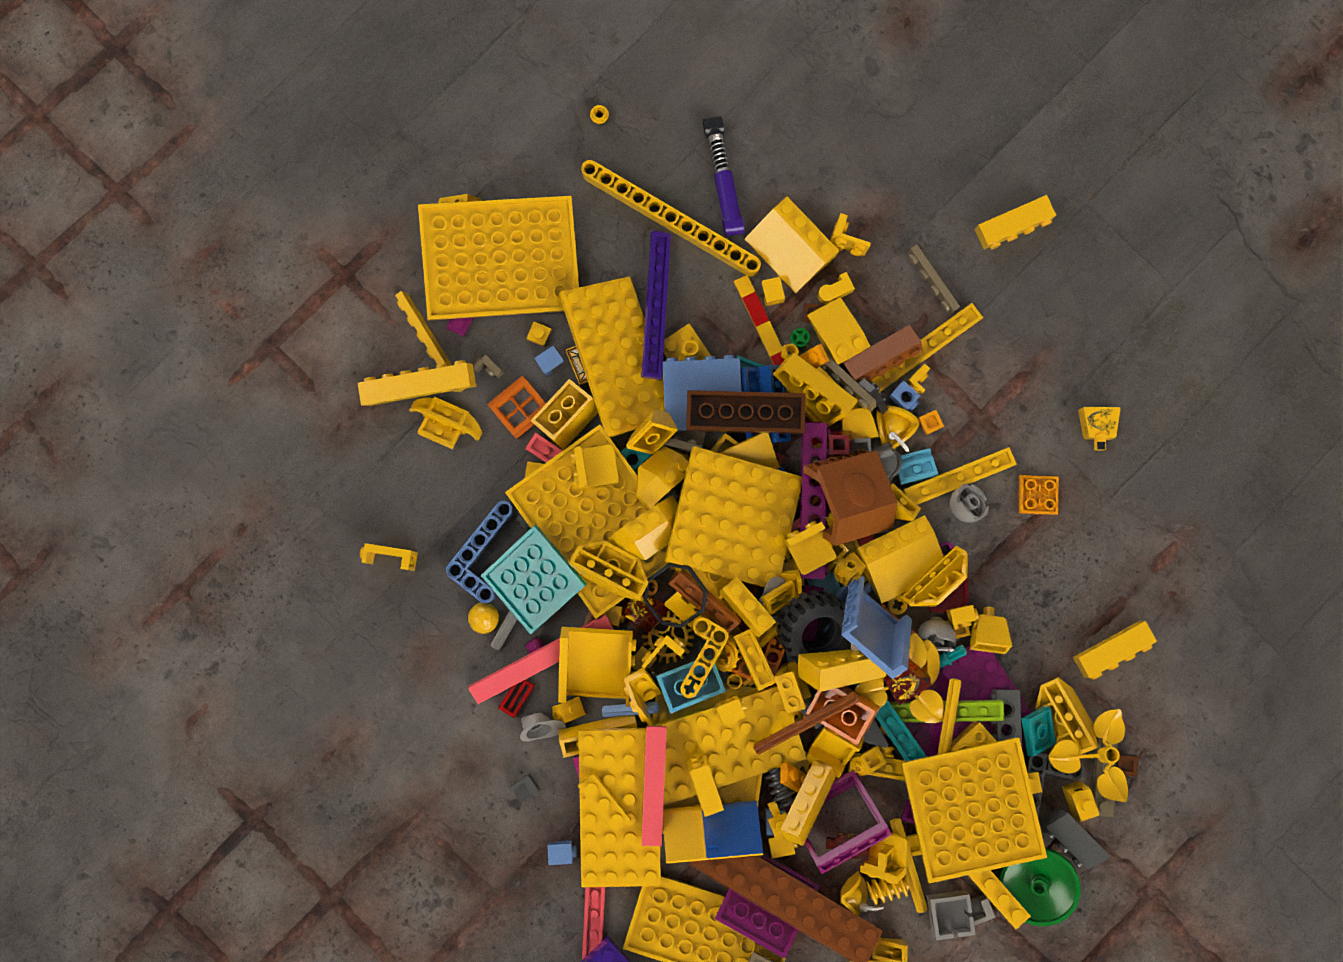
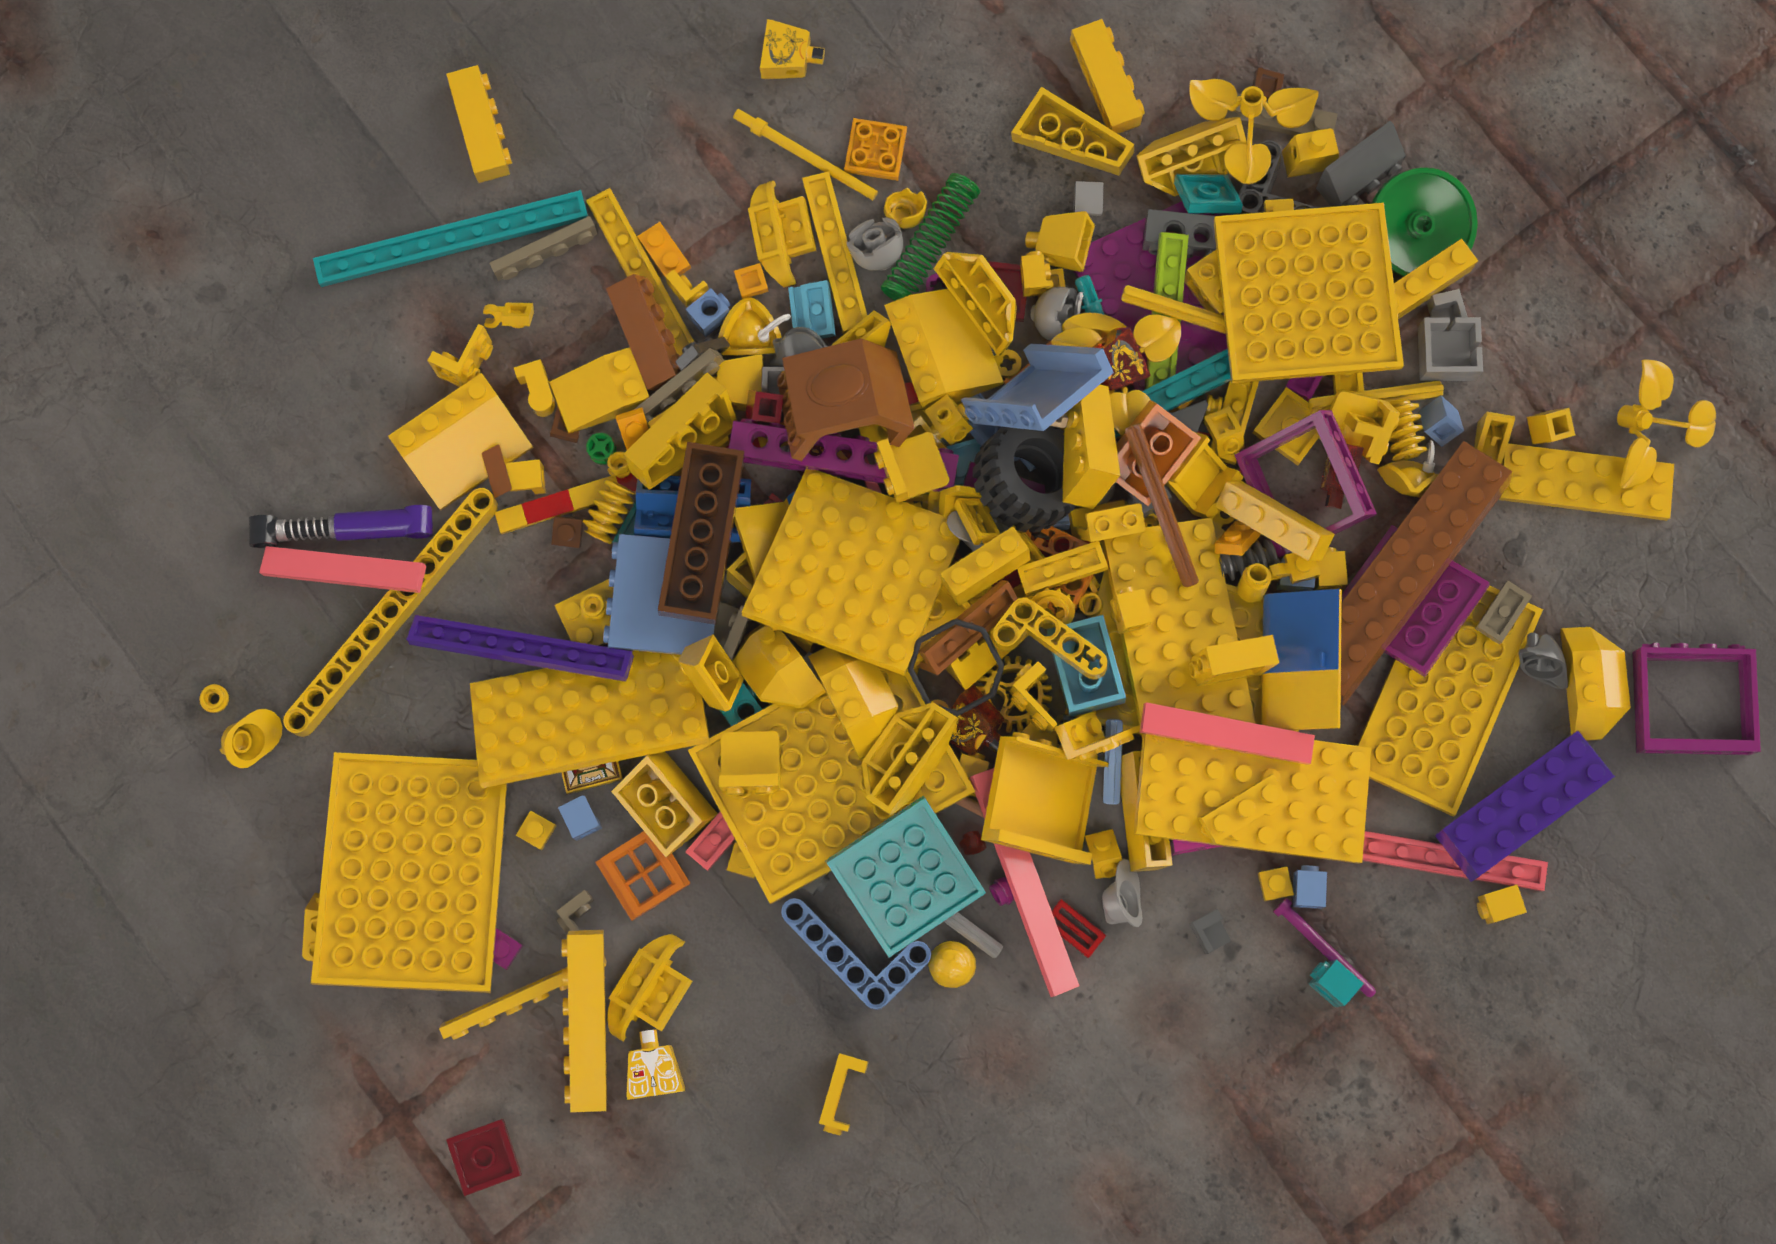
camera: 75 degrees left, 5 degrees down
none -> yellow piece [219,709,282,768]
none -> coral tile [259,546,426,593]
none -> teal plate [313,190,588,287]
none -> dark red plate [446,1119,522,1196]
none -> dark orange sticker [482,444,512,498]
none -> yellow plate [483,303,534,328]
none -> reddish brown plate [551,516,584,548]
none -> yellow piece [582,479,636,544]
none -> yellow torso [627,1029,685,1100]
none -> light orange plate [637,222,691,279]
none -> yellow bar [733,109,878,201]
none -> yellow plate [748,180,817,288]
none -> green piece [881,173,980,301]
none -> yellow hair [884,188,927,229]
none -> clear red plate [959,831,987,855]
none -> yellow wedge [1011,87,1134,176]
none -> light grey panel [1073,181,1103,216]
none -> yellow brick [1237,563,1271,602]
none -> yellow plate [1253,387,1319,466]
none -> yellow plate [1258,867,1294,901]
none -> magenta bar [1273,897,1376,998]
none -> teal brick [1309,960,1364,1007]
none -> medium blue panel [1419,395,1464,447]

